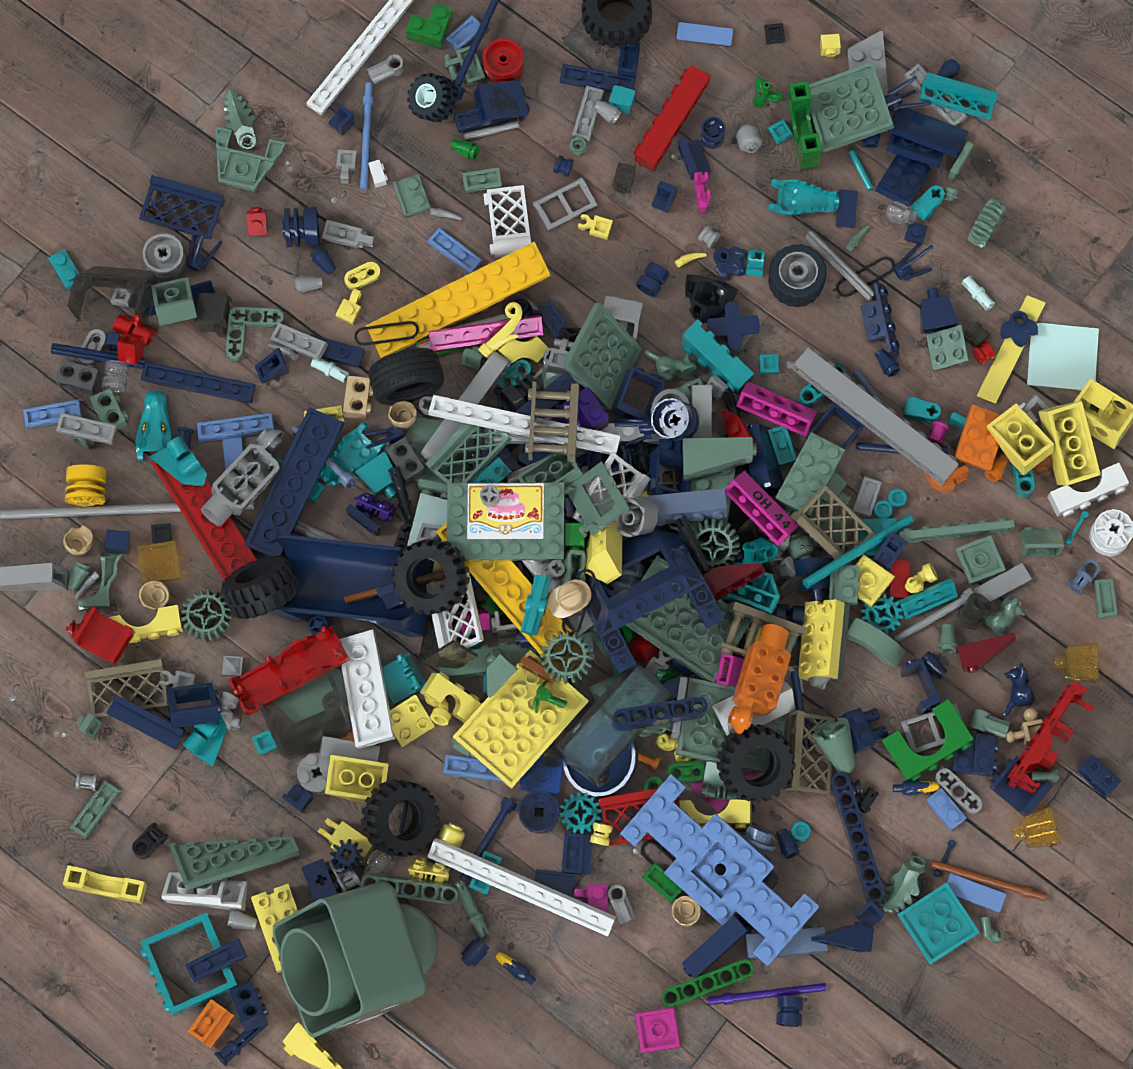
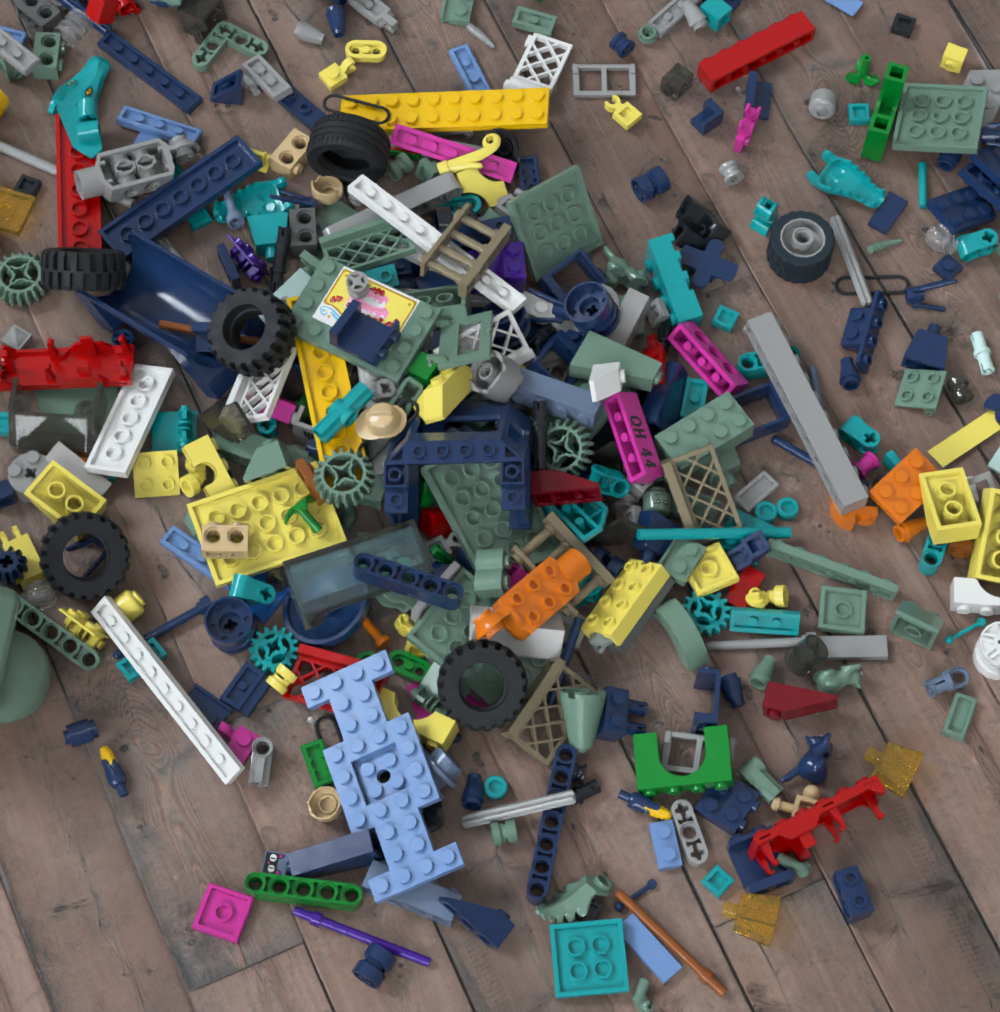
camera: 25 degrees right, 10 degrees down
dark blue bush [177,427,195,449] -> none
light aqua pin [311,359,350,383] -> none
sand green pin [454,881,491,939] -> none
light grey brick [603,296,643,341] -> none
light yellow helmet [675,253,707,268] -> none
dark blue wheel [700,117,726,149] -> none
dark blue plate [713,247,747,281] -> none
dark blue panel [855,900,885,928] -> none
red wheel [972,341,995,365] -> none
none -> tan brick [201,522,250,559]
none -> teal piece [229,574,276,605]
none -> tile [261,850,289,875]
none -> dark blue panel [329,299,401,367]
none -> sand green wheel [386,152,414,182]
none -> light grey axle [461,790,576,829]
none -> sand green brick [474,548,512,599]
none -> sand green wheel [490,819,518,847]
none -> white slope [589,362,626,402]
none -> teal tile [701,864,735,899]

